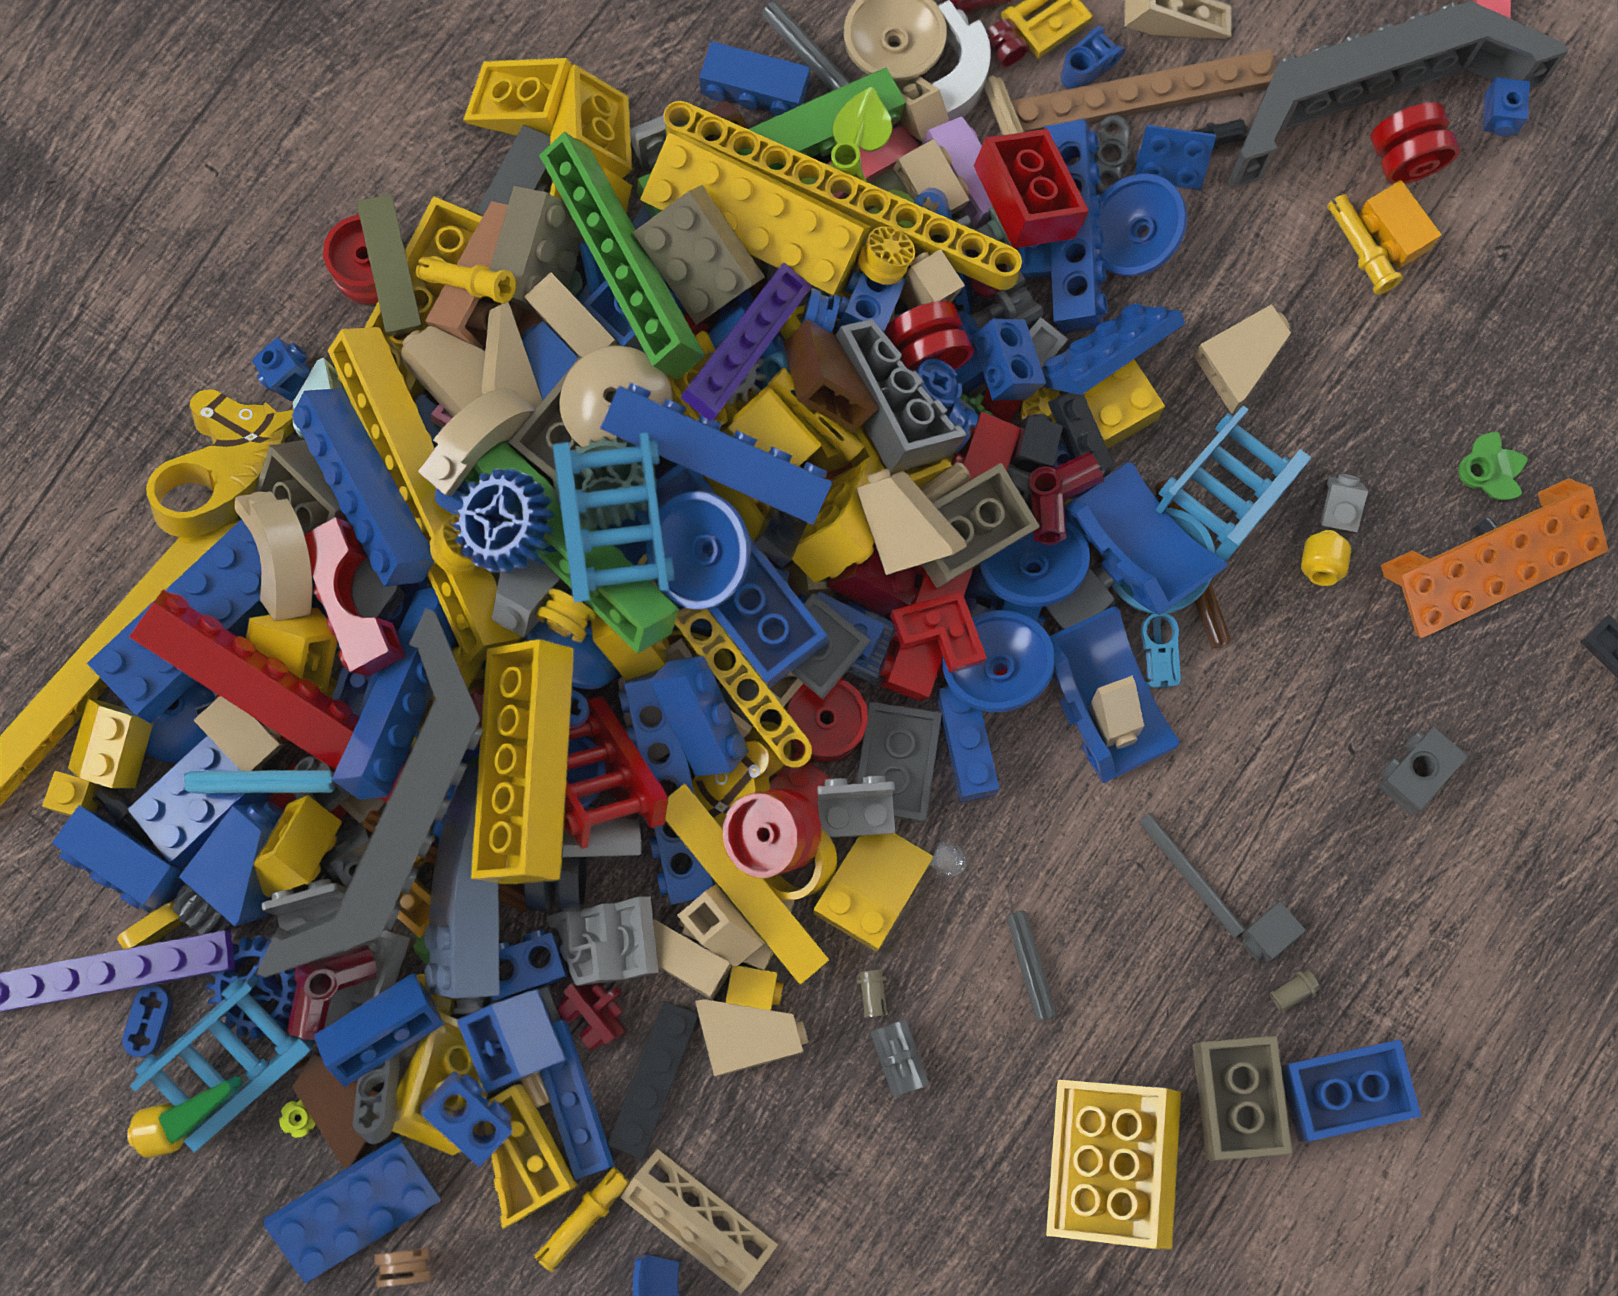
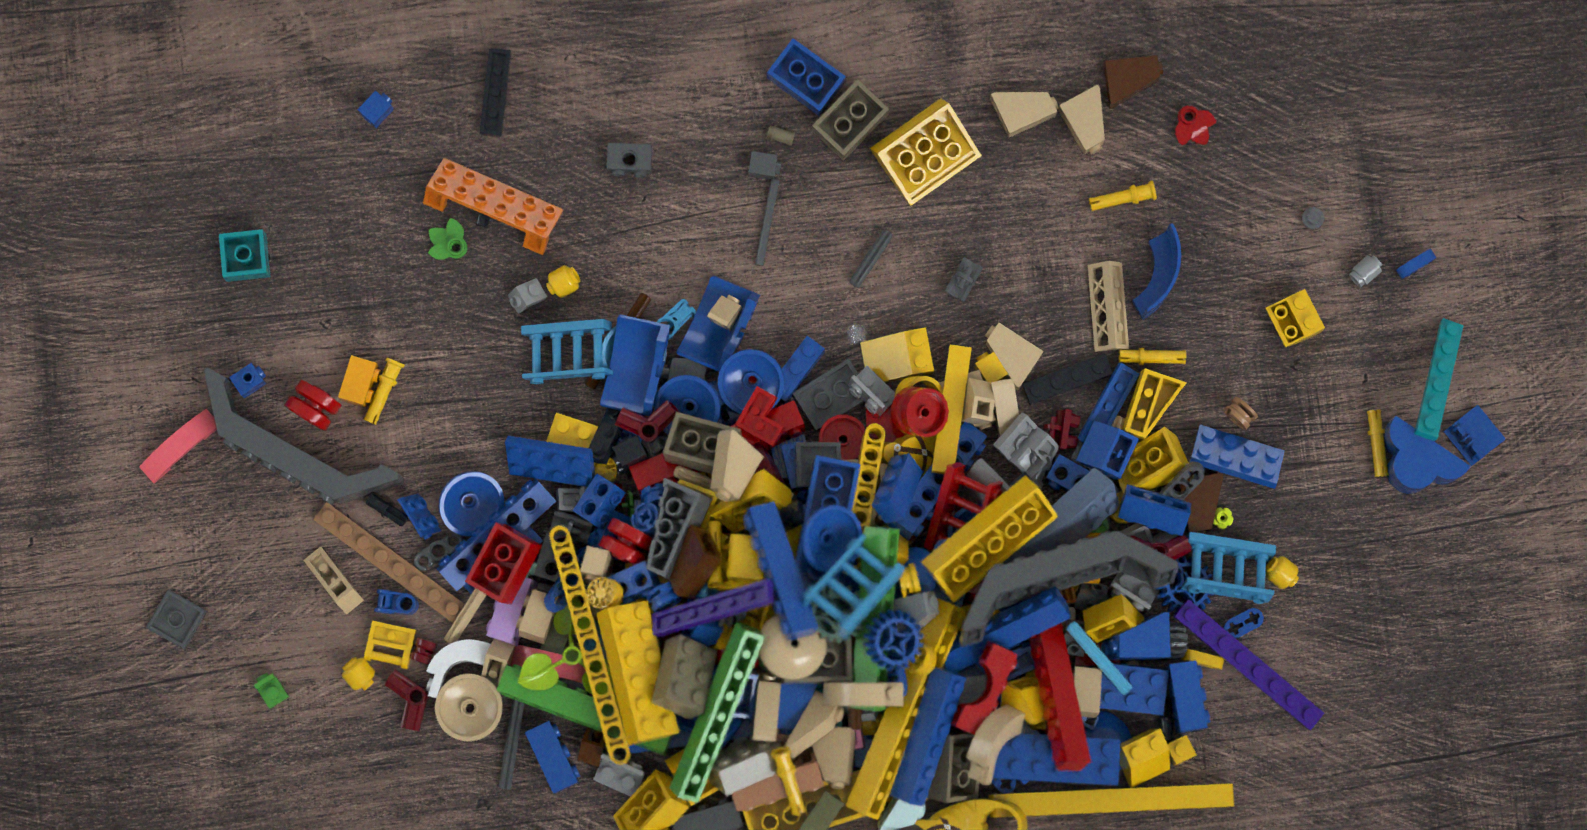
camera: 130 degrees left, 5 degrees up
green slope [158,1076,242,1144] -> none
blue brick [421,1070,513,1167] -> none
dark tan pin [857,969,888,1018] -> none
tan slope [1194,304,1291,414] -> none

